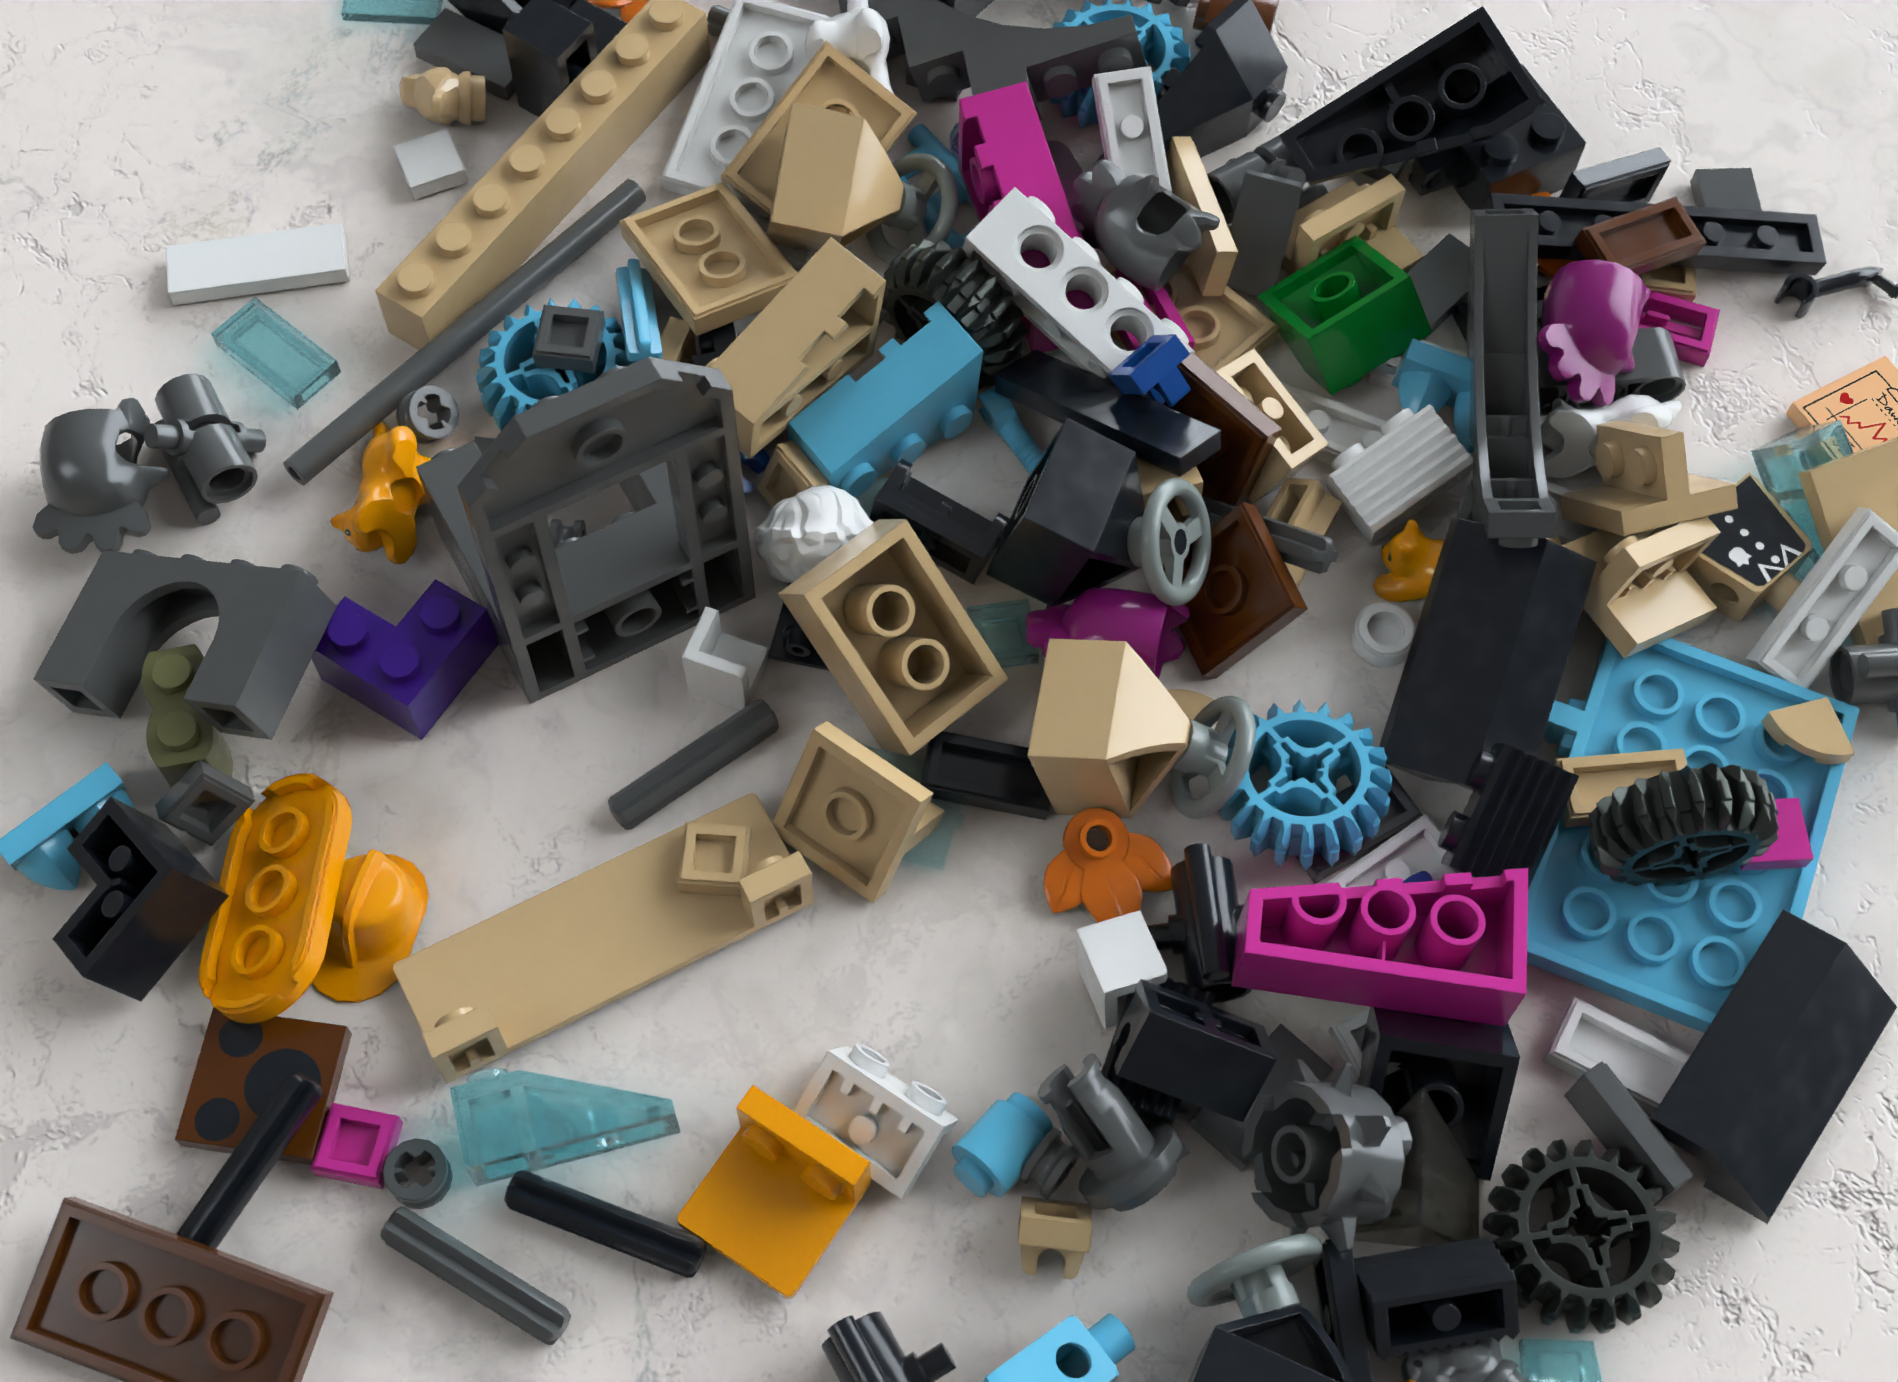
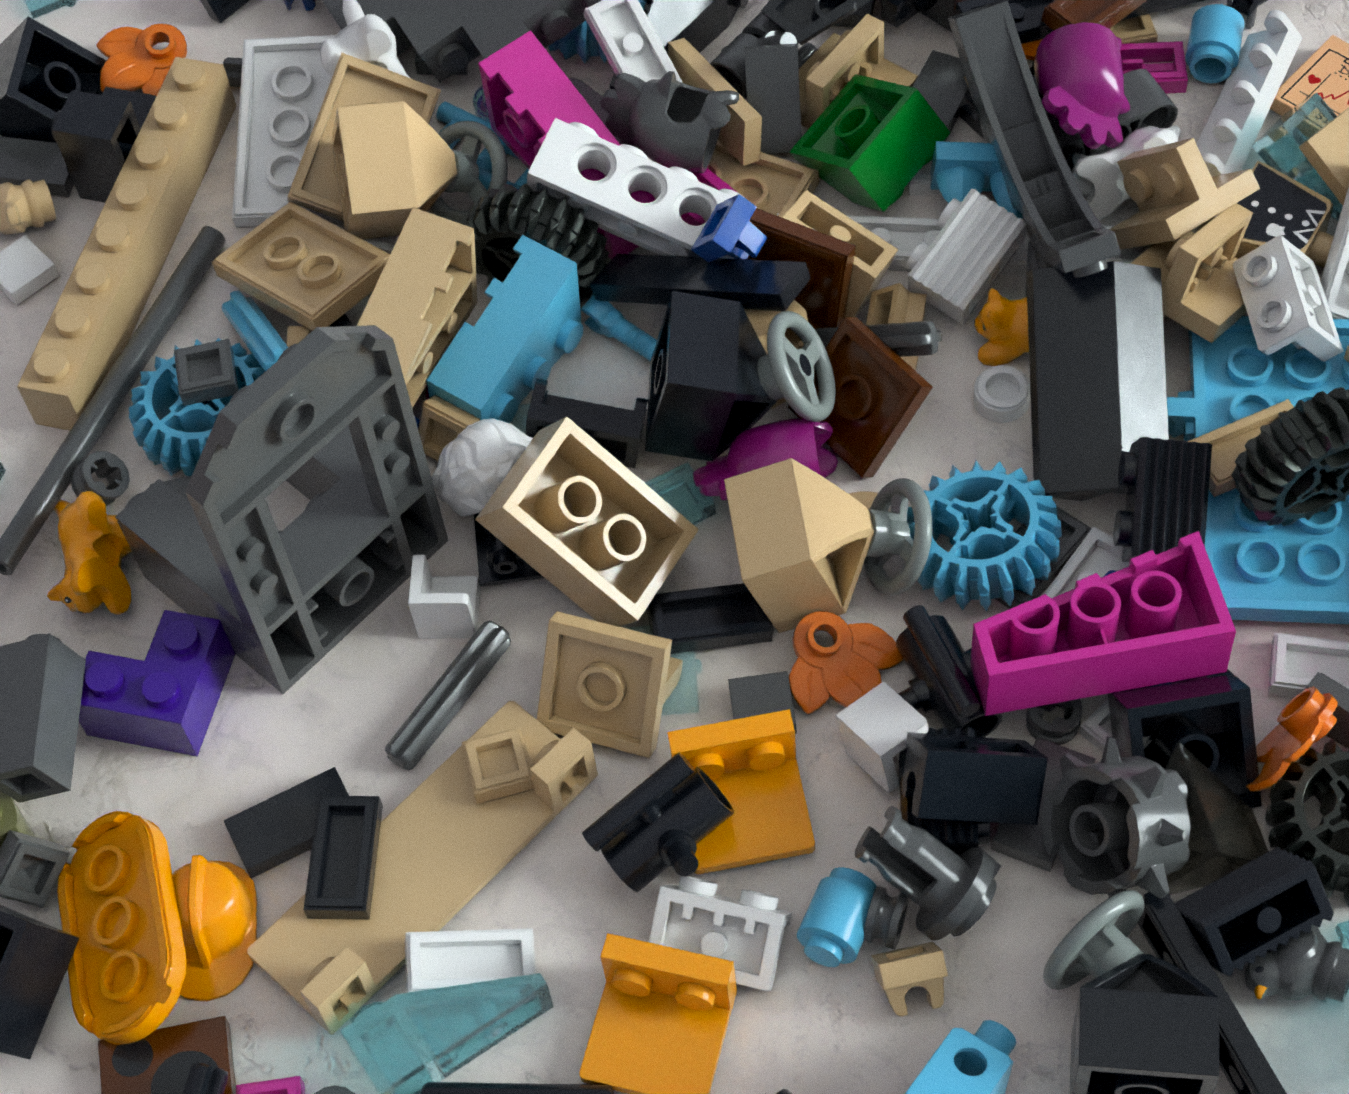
camera: 10 degrees left, 5 degrees down
none -> black tile [224,767,349,878]
none -> black tile [303,796,383,920]
none -> white tile [405,928,537,1001]
none -> black pin [582,752,734,893]
none -> light orange bracket [667,709,815,874]
none -> dark grey tile [728,671,797,734]
none -> dark grey bush [1026,699,1082,745]
none -> medium azure brick [1185,4,1244,83]
none -> white hinge [1197,10,1302,177]
none -> white bracket [1233,235,1344,362]
none -> orange plate [1246,686,1338,792]

